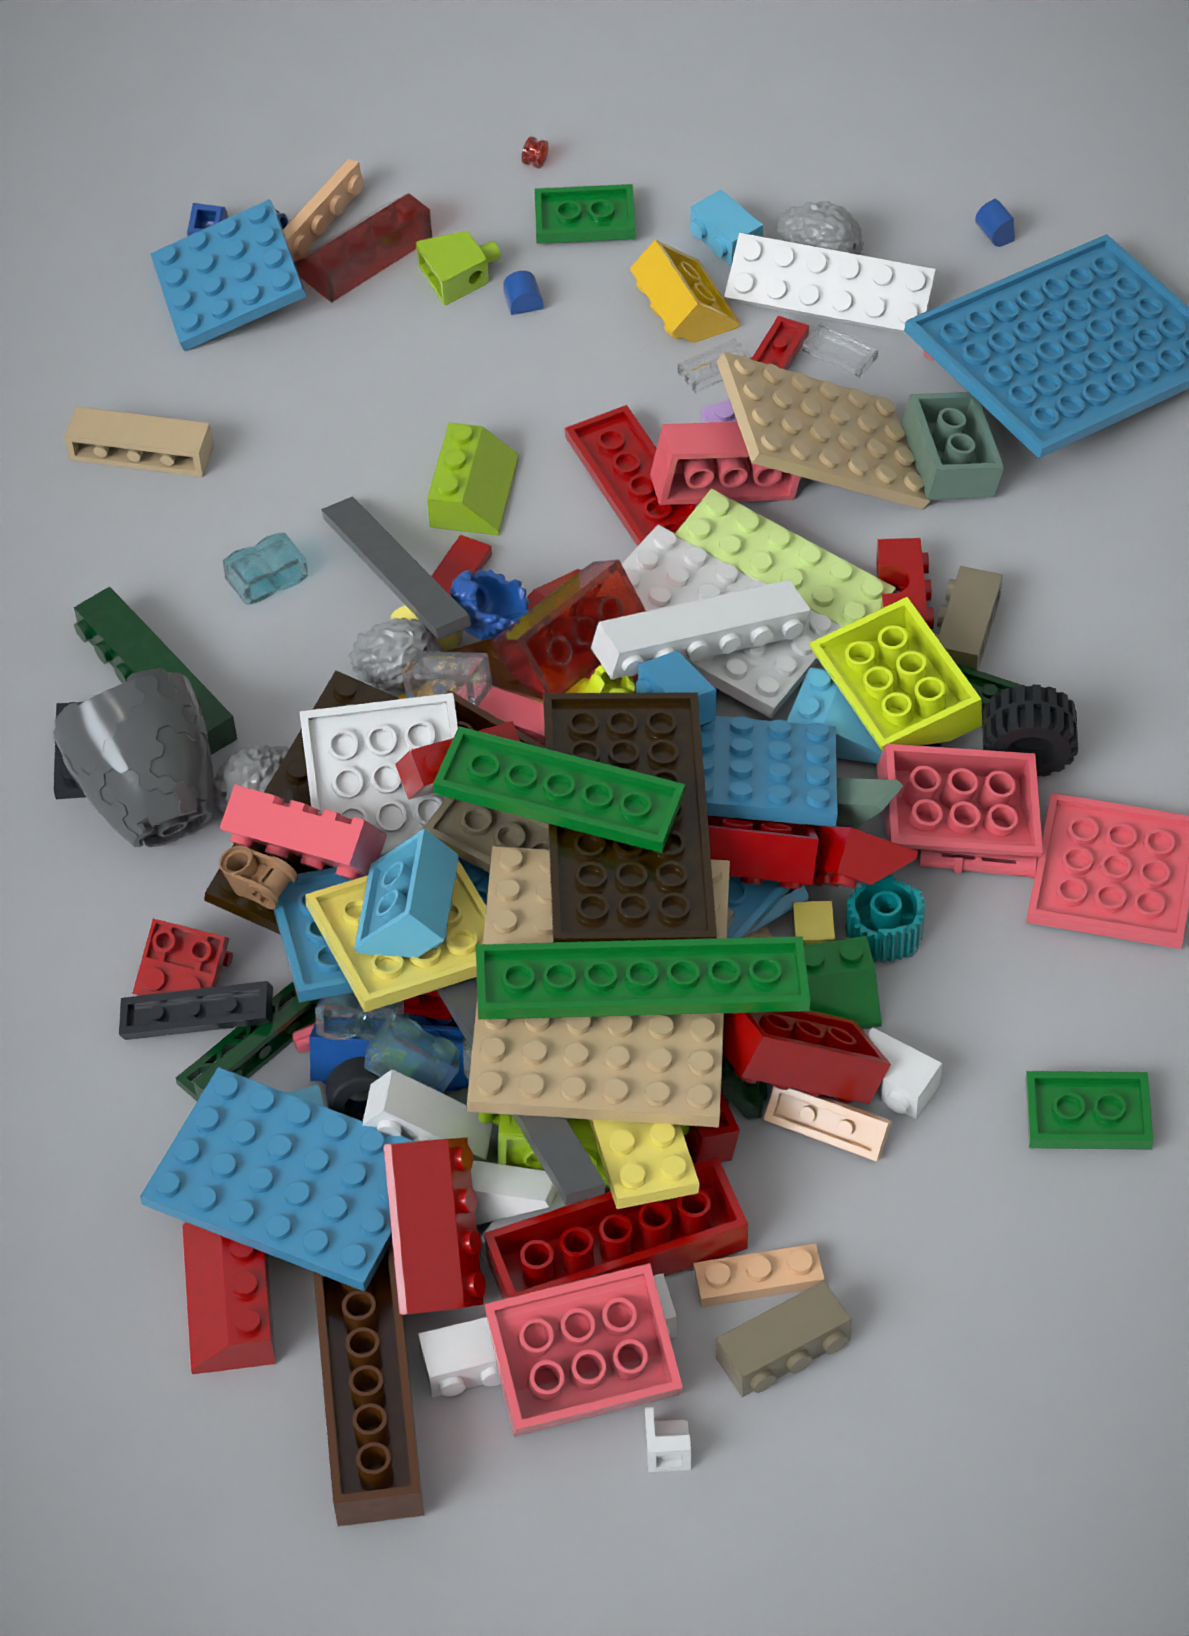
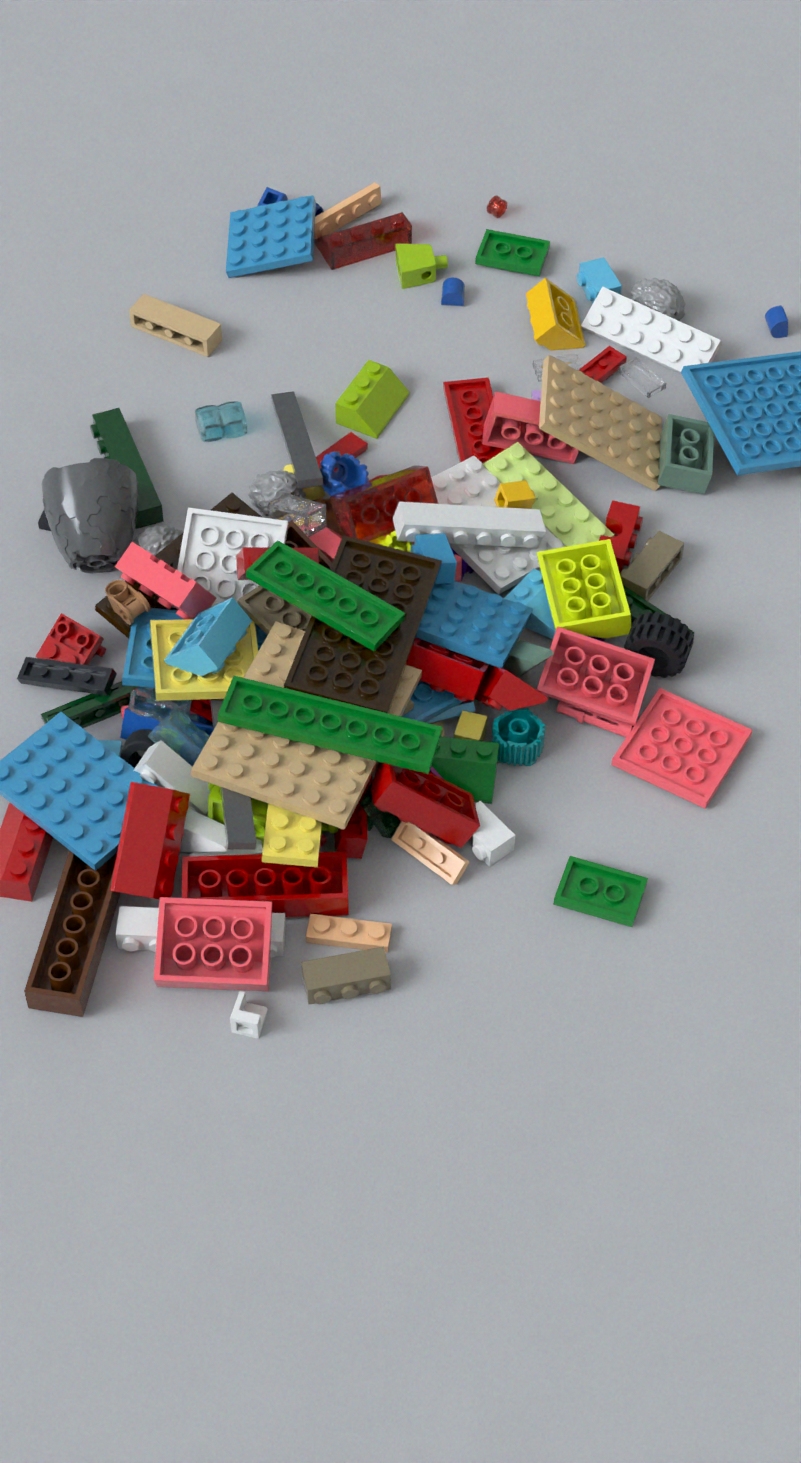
camera: 15 degrees right, 0 degrees up
none -> yellow brick [494,480,535,509]

